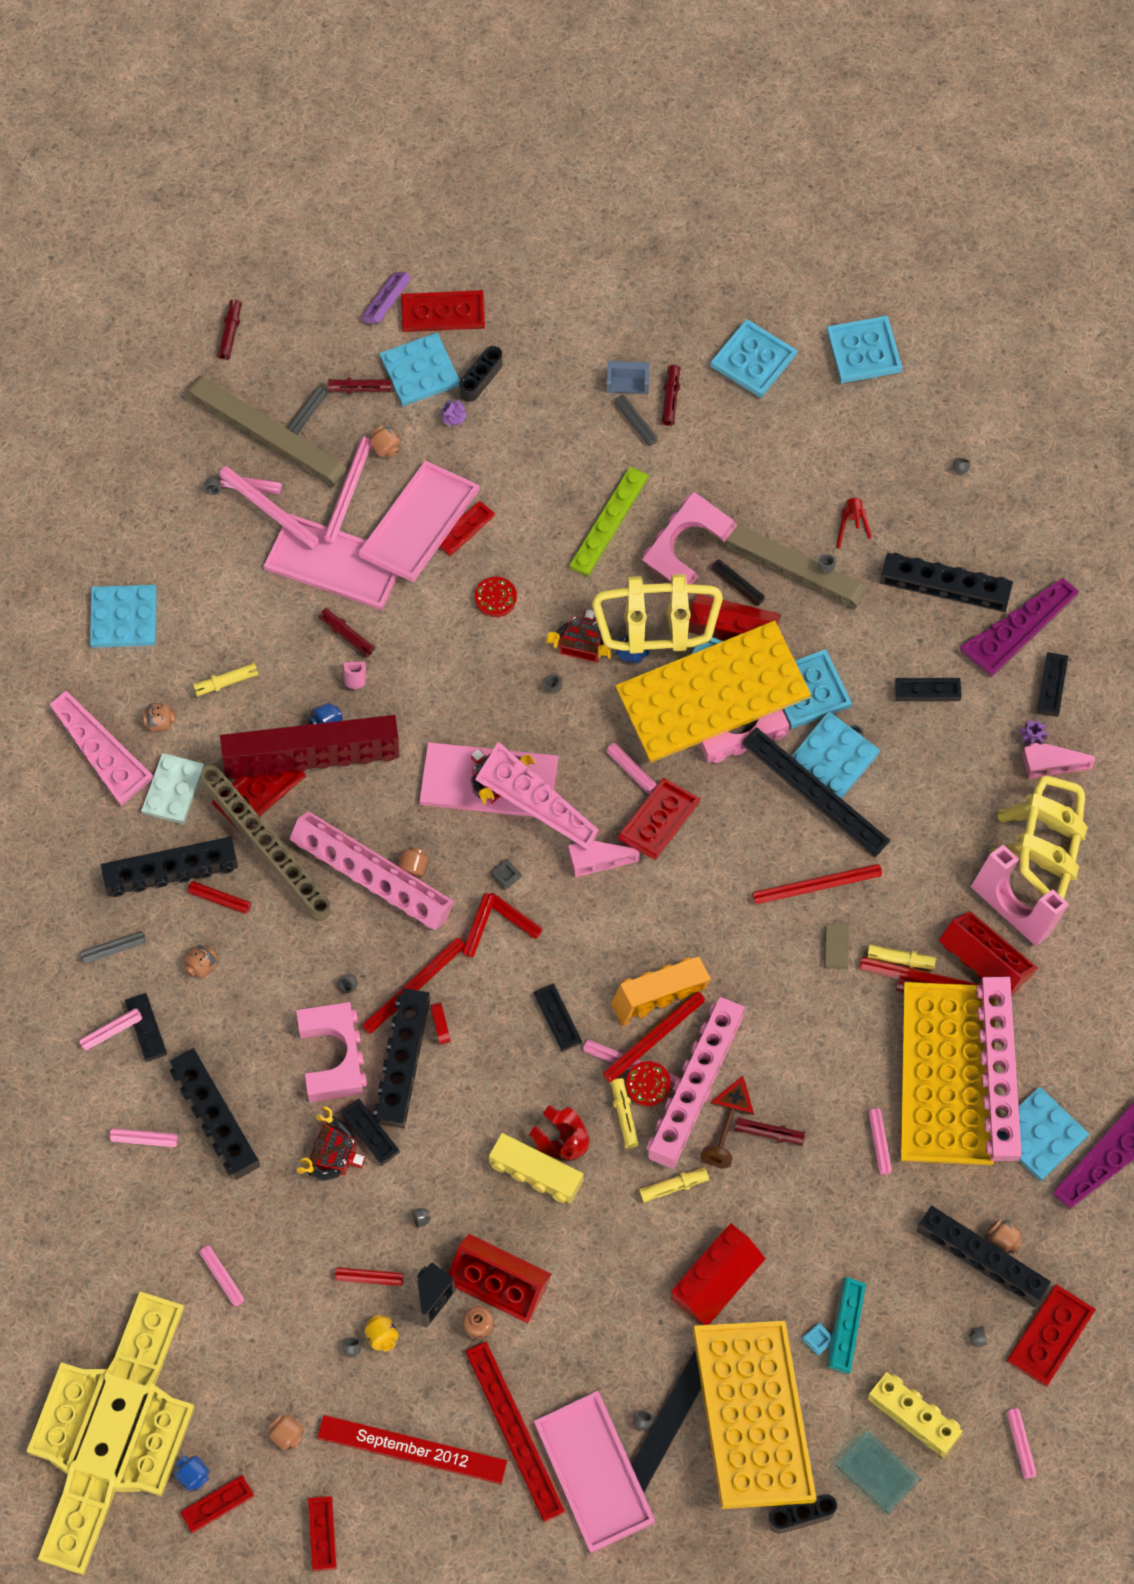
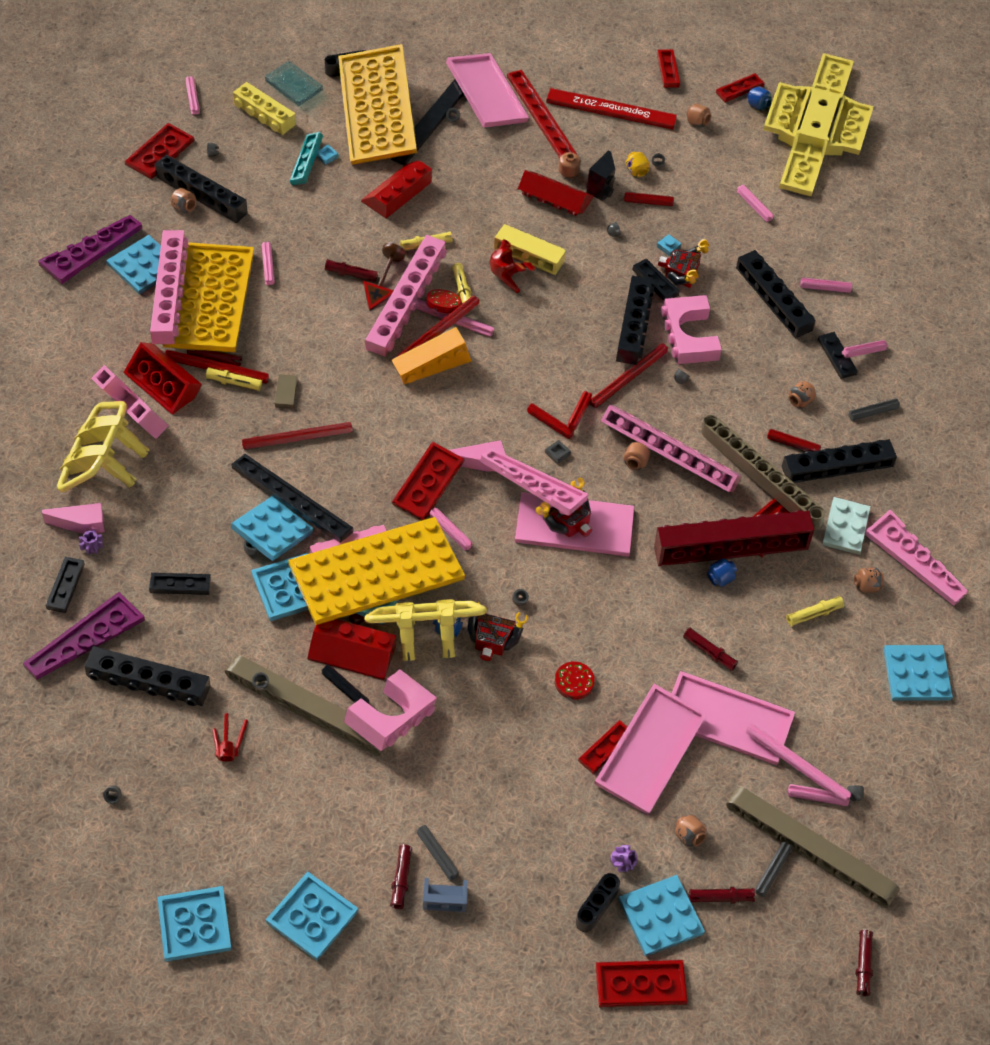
camera: 175 degrees right, 10 degrees down
bright pink axle [324,436,371,543] -> none
bright pink plate [343,661,366,690] -> none
medium lavender plate [361,272,411,323] -> none
red beam [430,1002,451,1045] -> none
black tile [533,983,582,1052] -> none
lime plate [570,466,649,577] -> none
none -> medium azure plate [657,234,682,256]

